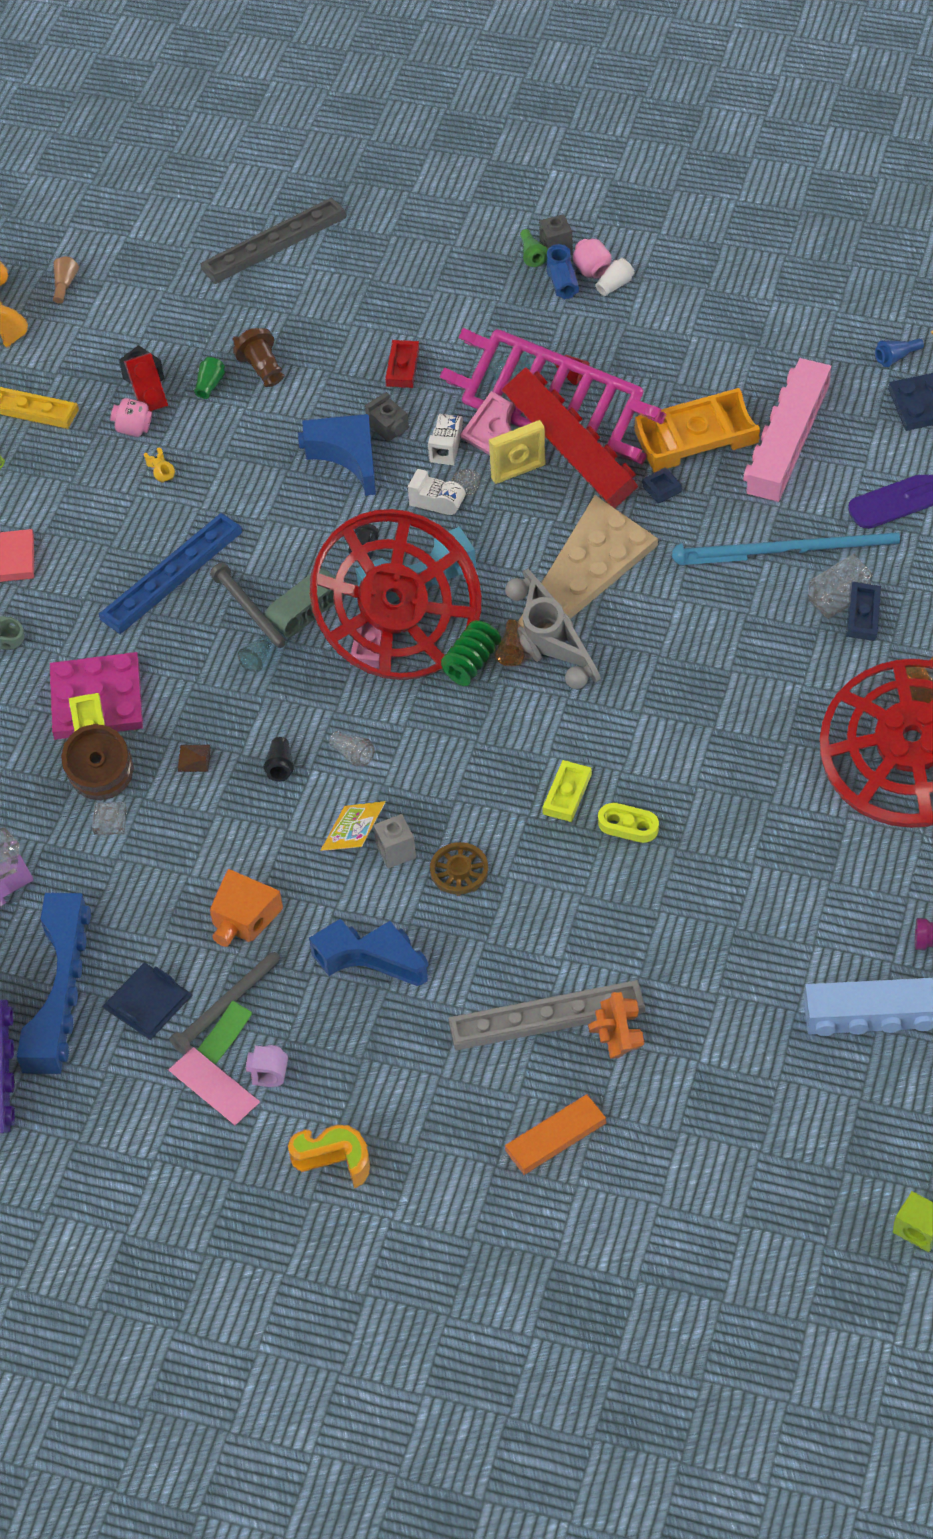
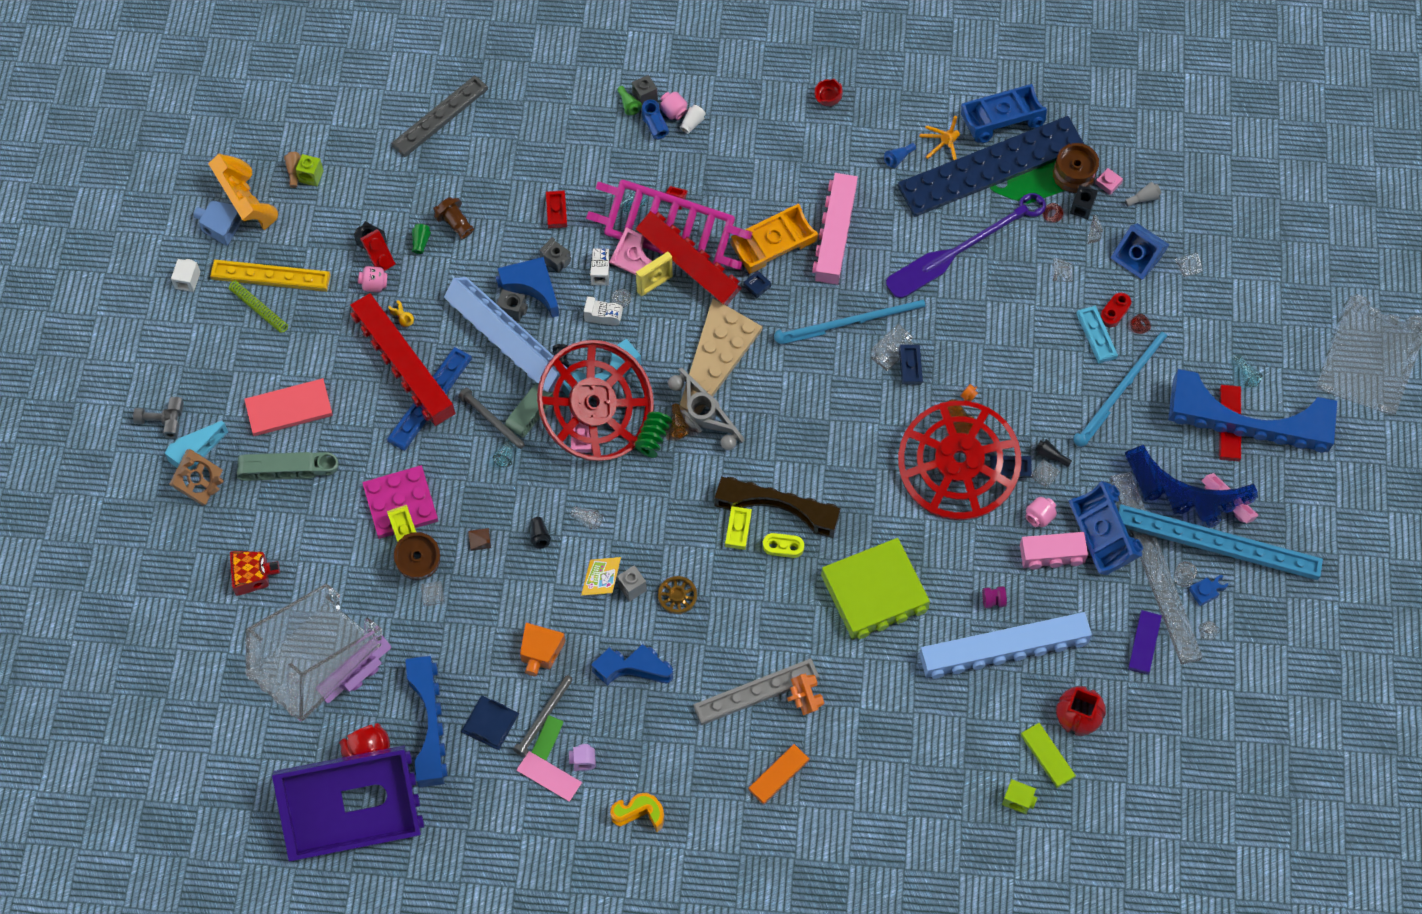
camera: 15 degrees left, 10 degrees up
none -> lime brick [296,154,324,187]
none -> red brick [350,293,456,426]
none -> light blue brick [444,277,567,392]
none -> dark grey brick [497,289,528,322]
none -> dark brown arch [714,476,841,538]
none -> red hair [815,79,843,107]
none -> lime brick [821,538,930,640]

